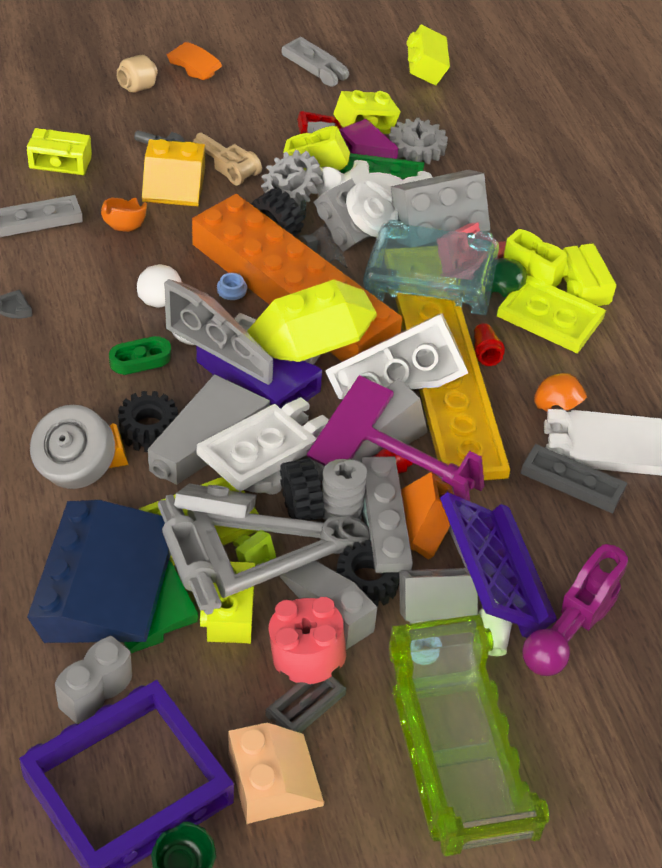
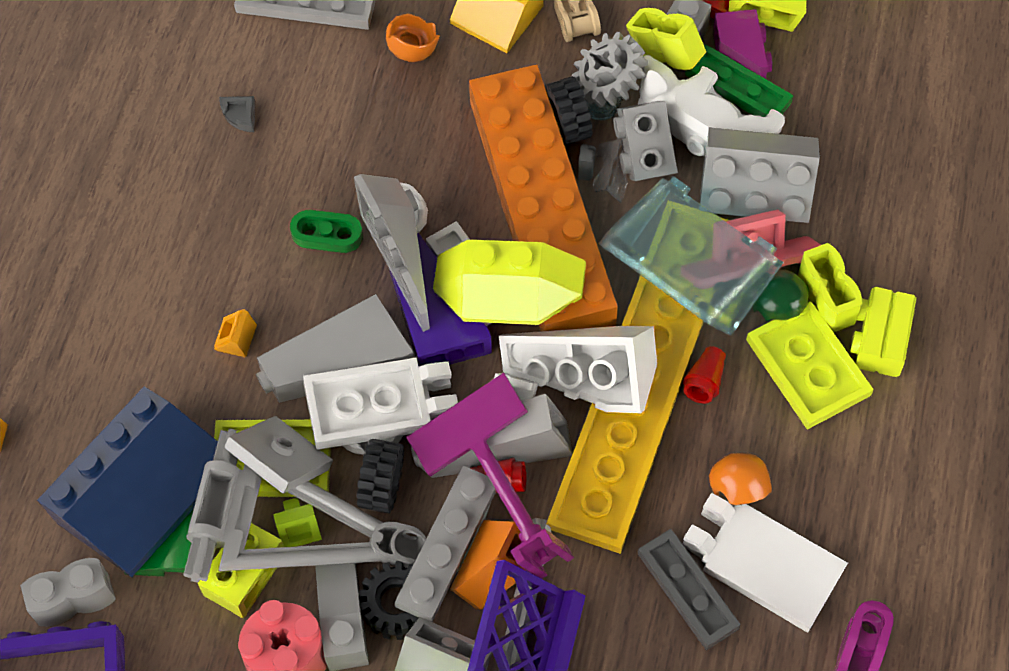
camera: 35 degrees right, 15 degrees up
light grey wheel [30,405,115,489] -> none
black tyre [118,391,178,452] -> none
white hair [137,264,182,308] -> none
light blue plate [217,273,247,300] -> none
light grey piece [322,459,367,529] -> none
white tile [346,181,398,237] -> none
light grey gear [389,118,448,164] -> none

